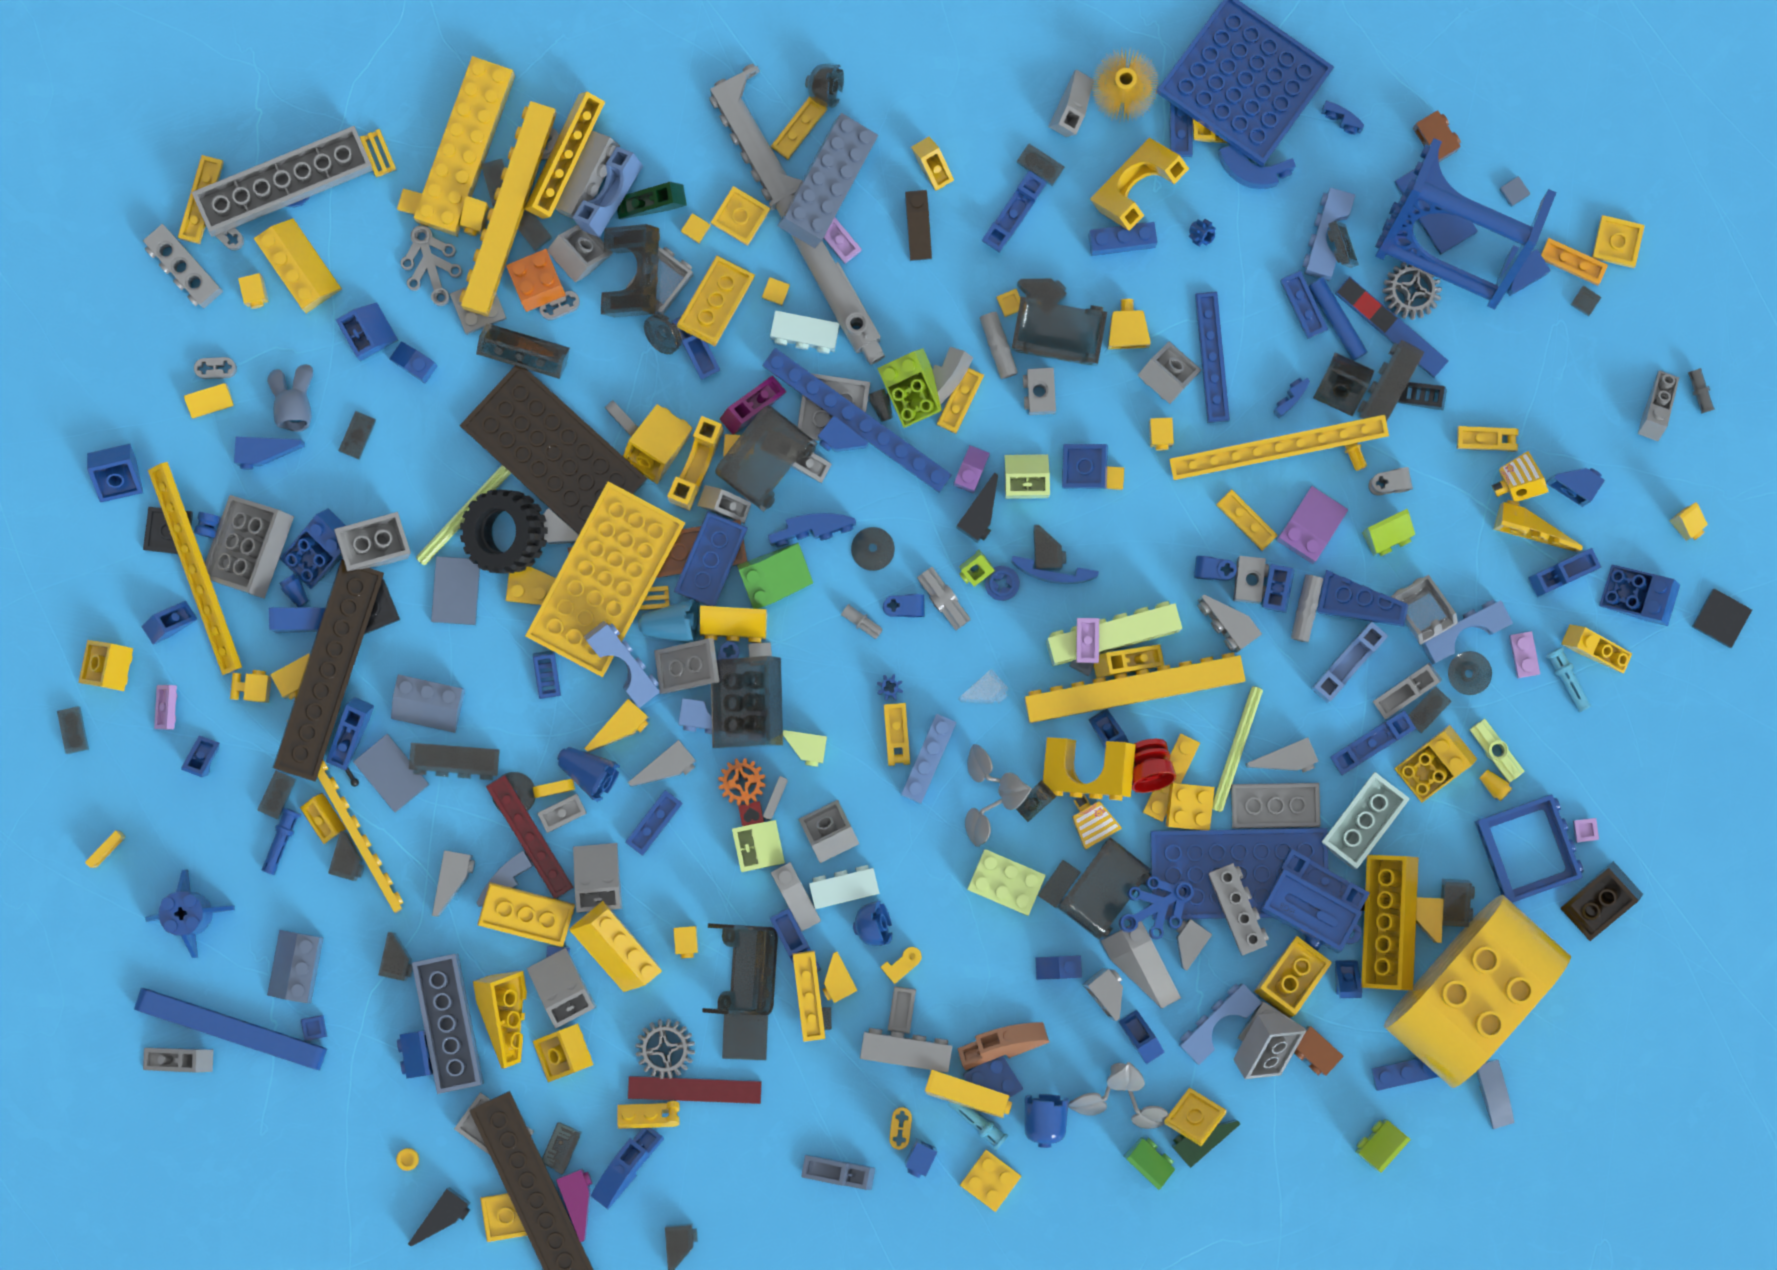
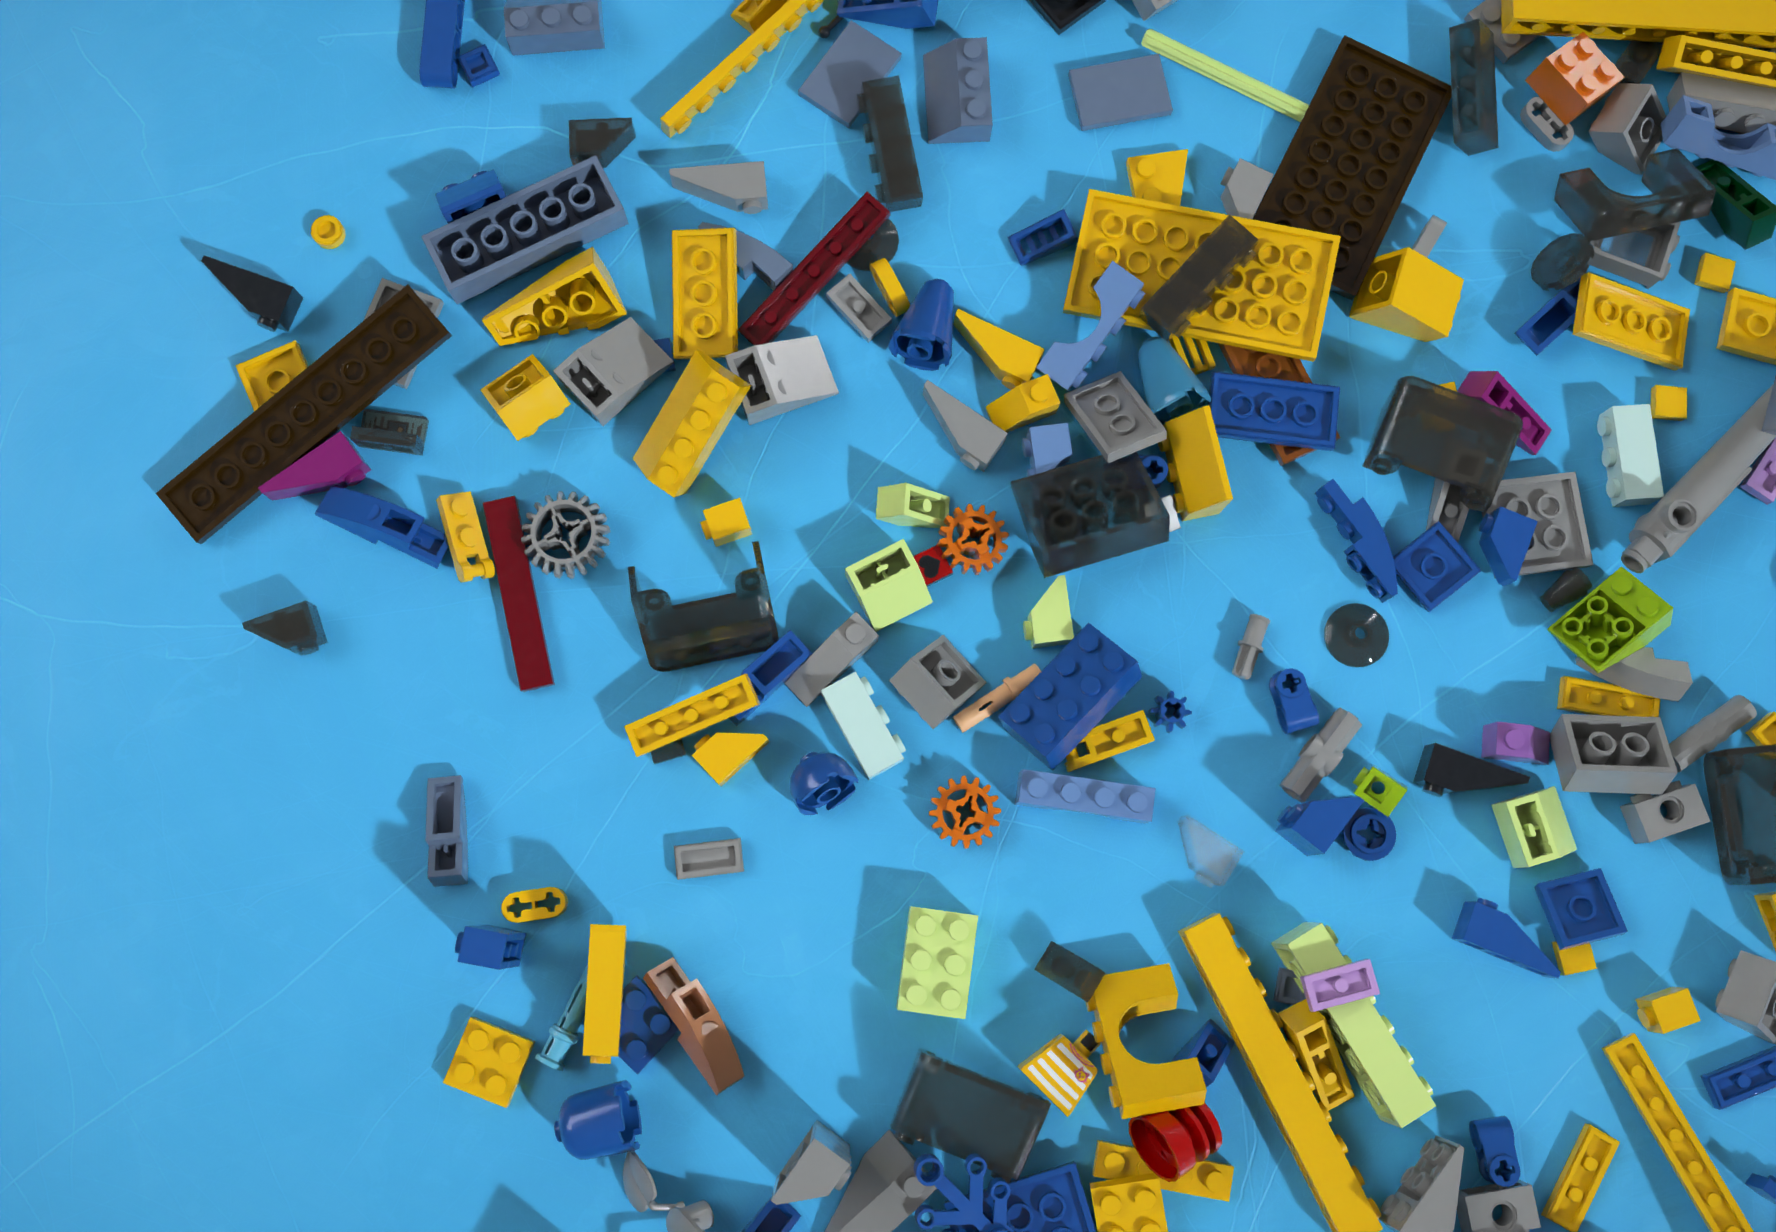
camera: 70 degrees right, 5 degrees down
clear smoke slope [328,831,364,881] -> none
black tyre [460,489,548,573] -> none
blue plate [625,790,683,856] -> none
yellow arch [667,416,724,511] -> none
light grey slope [697,485,752,523] -> none
clear smoke tile [722,1014,768,1060] -> none
bright green slope [737,542,813,609] -> none
blue plate [762,348,952,493] -> none
light grey tile [763,776,788,820] -> none
light grey brick [860,1028,952,1073] -> none
yellow leg [880,947,922,984] -> none
light grey plant [965,744,1032,847] -> none
blue slope [1011,556,1099,584] -> none
clear smoke slope [1033,525,1066,570] -> none
blue slope [1035,955,1082,980] -> none
clear smoke tile [1037,860,1081,908] -> none
none -> yellowish green slope [876,483,950,528]
none -> orange gear [928,776,1001,849]
none -> light nougat pin [952,663,1041,733]
none -> yellow slope [986,374,1060,433]
none -> blue brick [998,623,1142,771]
none -> clear smoke brick [1139,214,1259,342]
none -> blue slope [1275,796,1364,856]
none -> blue tile [1393,521,1482,612]
none -> blue slope [1452,898,1561,979]
none -> light grey brick [1550,714,1678,795]

